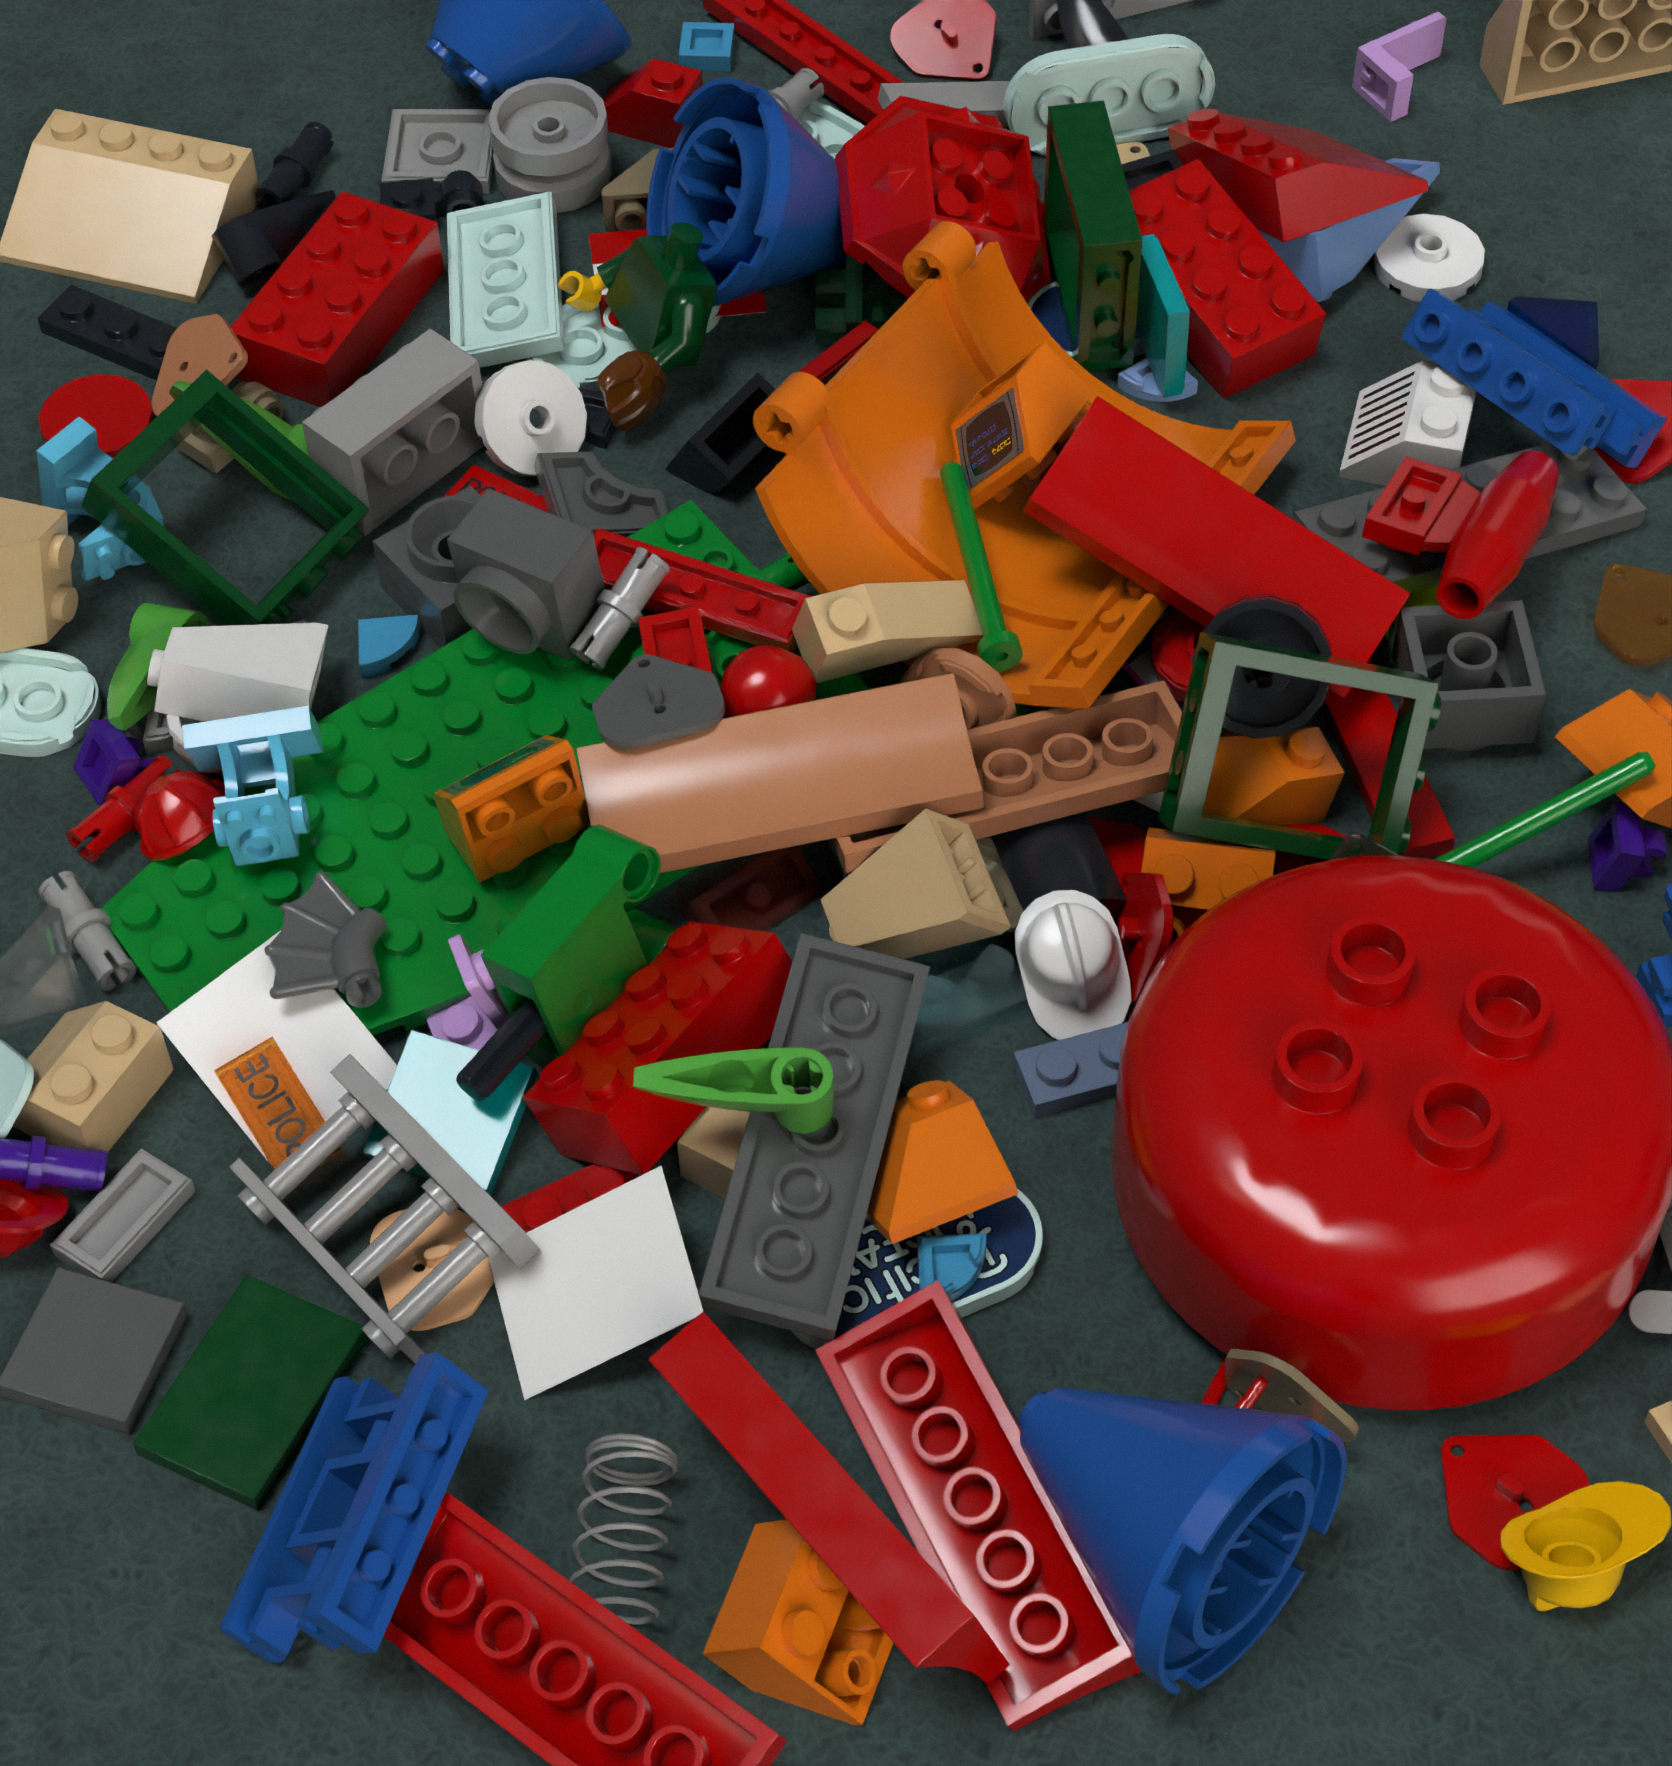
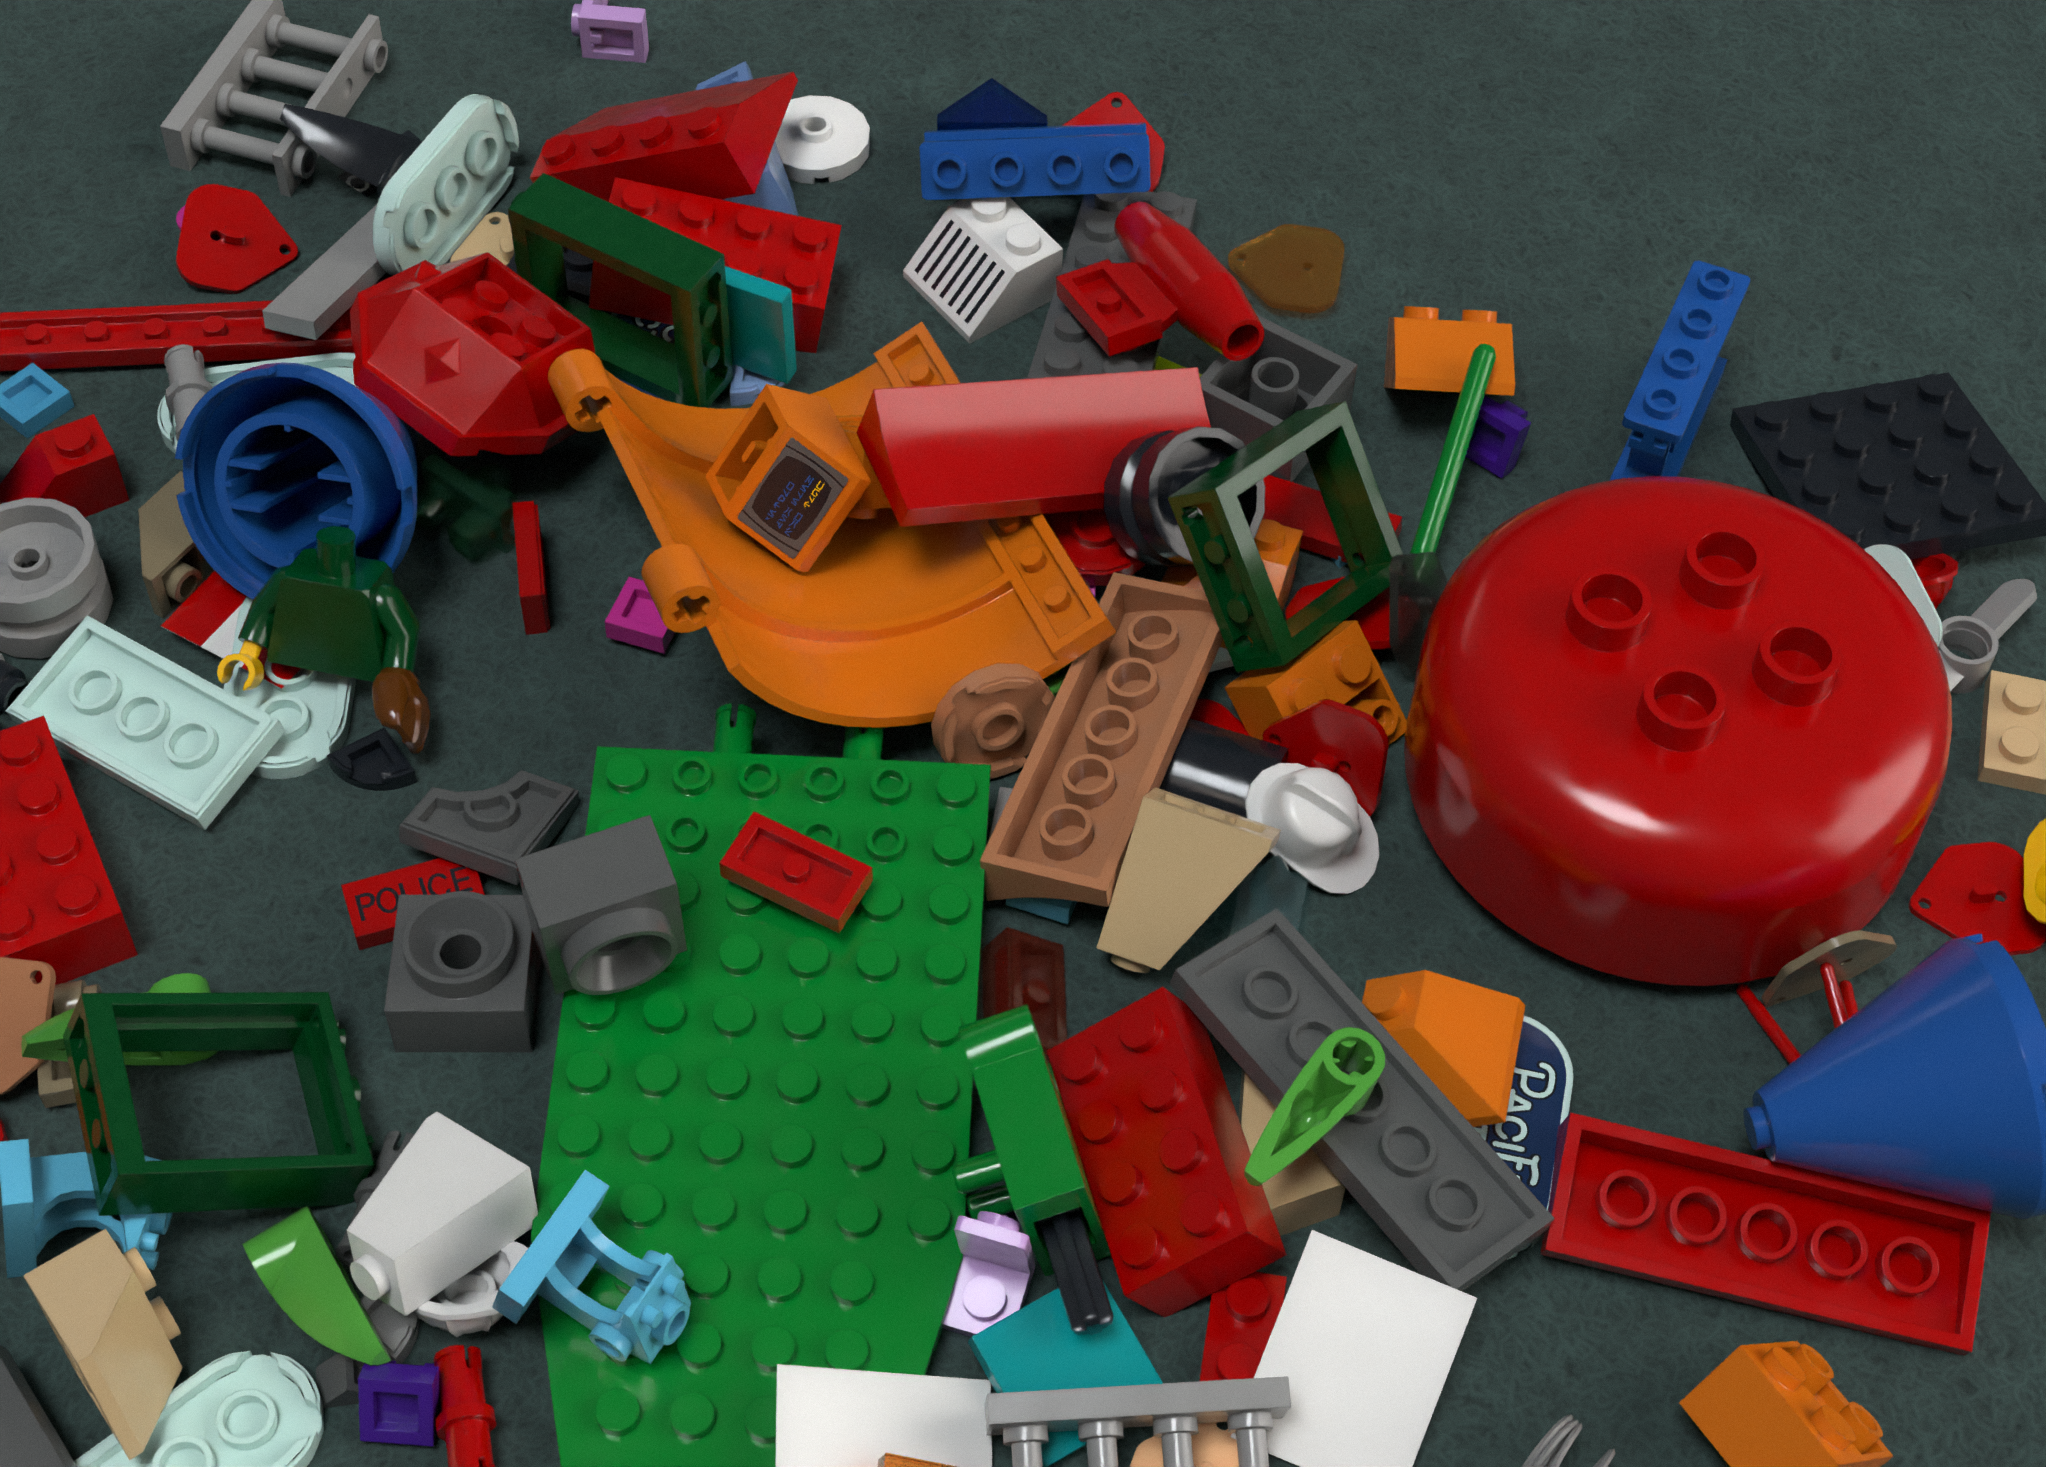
camera: 55 degrees left, 0 degrees up
red piece [135,771,225,861] -> none
dark grey arm [264,871,387,1008] -> none
light grey brick [302,328,484,536] -> none
dark azure tile [358,615,420,678] -> none
orange slope [433,735,591,883] -> none
white plate [474,360,587,477] -> none
light grey pin [569,547,671,671] -> none
nougat arch [576,673,984,873] -> none
dark grey piece [592,654,725,750] -> none
red tile [593,528,812,653] -> none
red arch [648,1312,1010,1685] -> none
black brick [665,372,776,492] -> none
red hair [720,645,817,719] -> none
tan slope [792,580,983,683] -> none
dark azure tile [917,1233,986,1301] -> none
green bar [940,461,1023,672] -> none
sand blue plate [1013,1022,1128,1118] -> none

